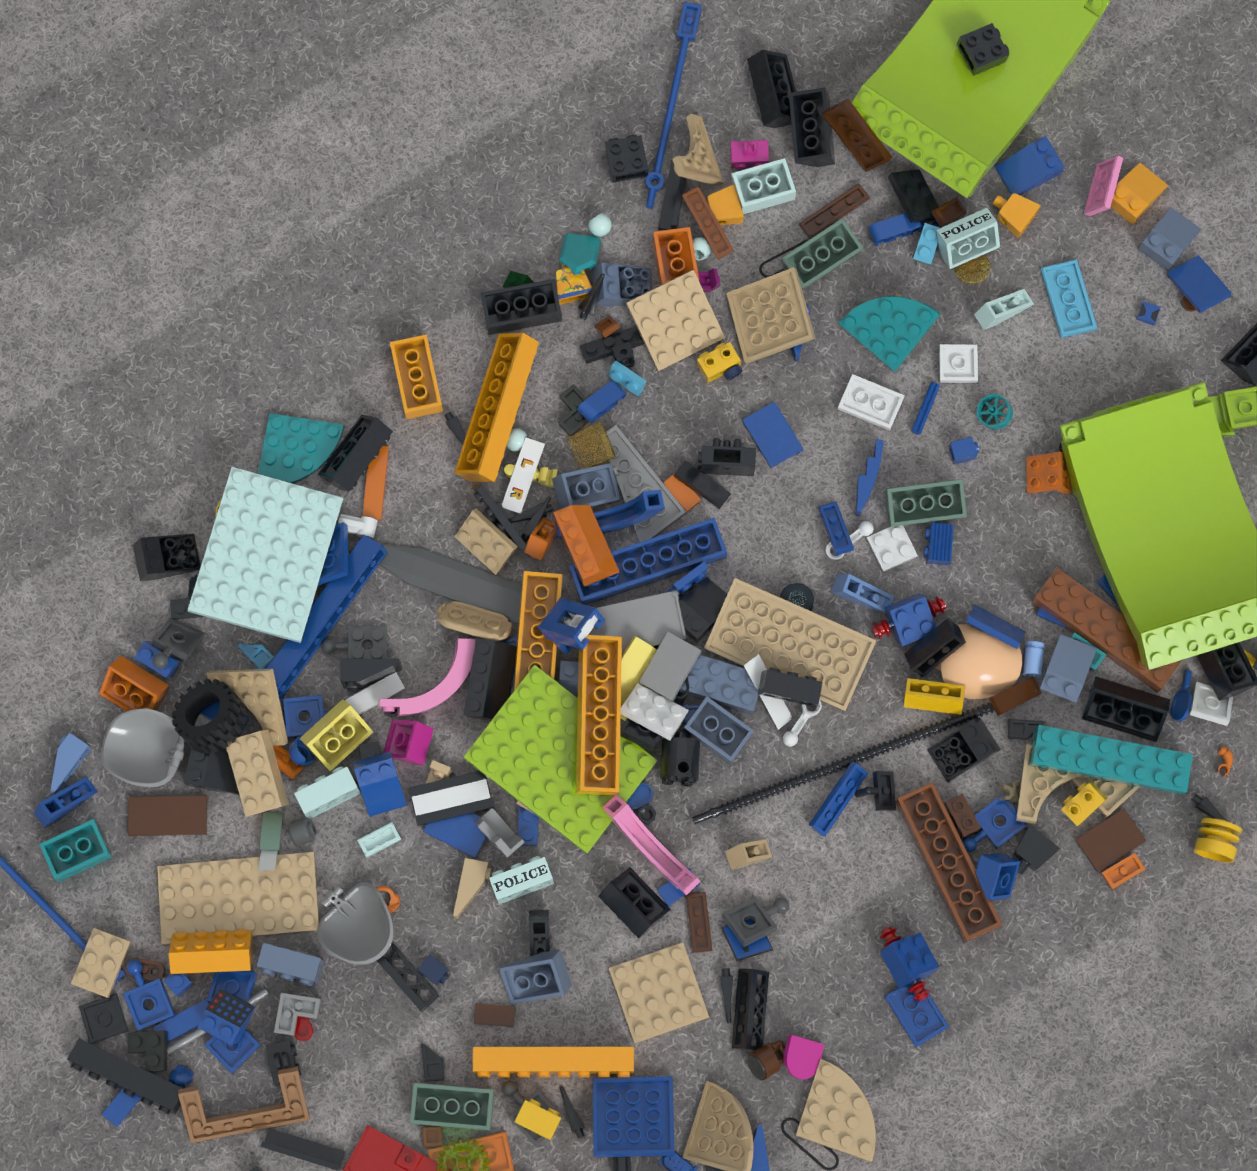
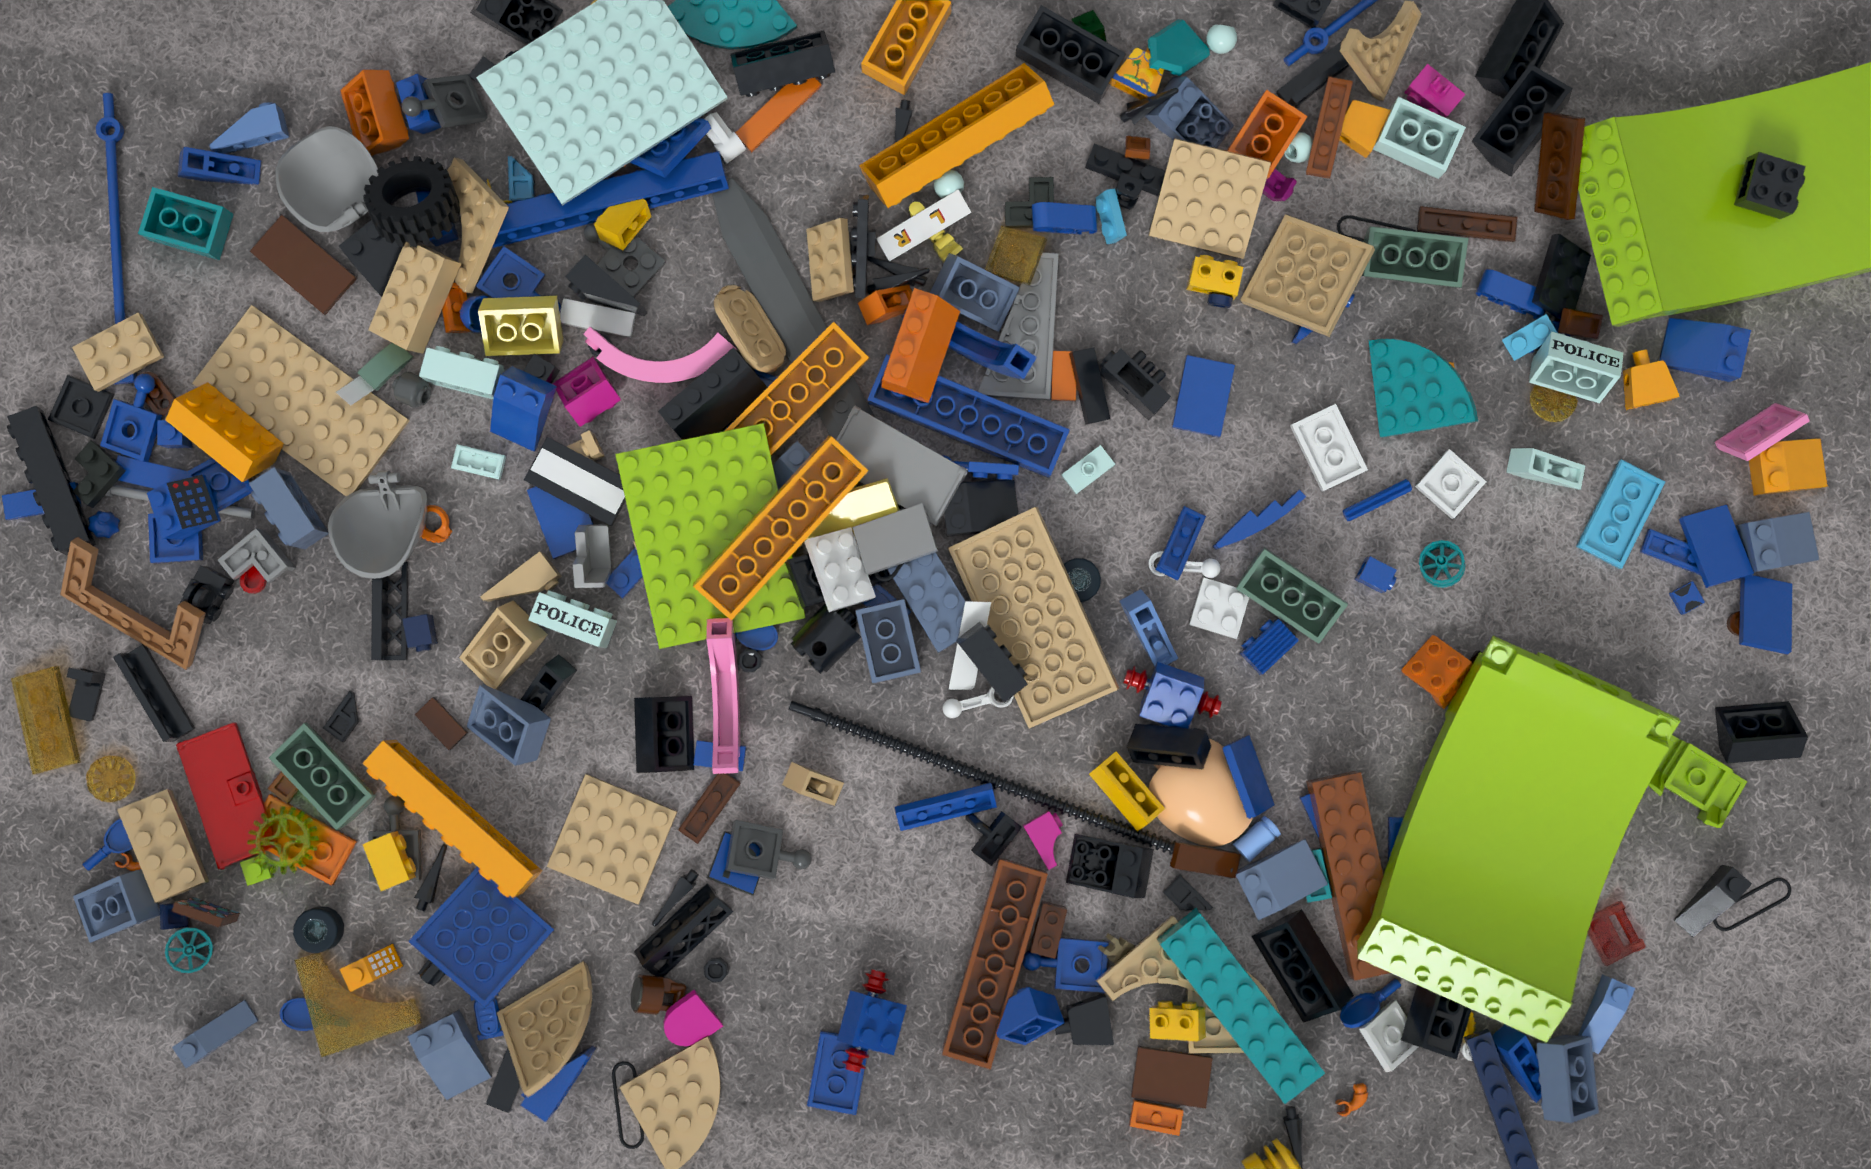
camera: 40 degrees right, 10 degrees up
blue brick [538,598,605,655] -> none
none -> tan slope [459,600,548,690]
none -> yellow slope [594,199,651,250]
none -> black tile [704,957,729,983]
none -> dark pink arch [1023,810,1063,870]
none -> light aqua plate [1061,445,1115,494]
none -> blue tile [1640,529,1700,575]
none -> blue tile [1679,505,1754,588]

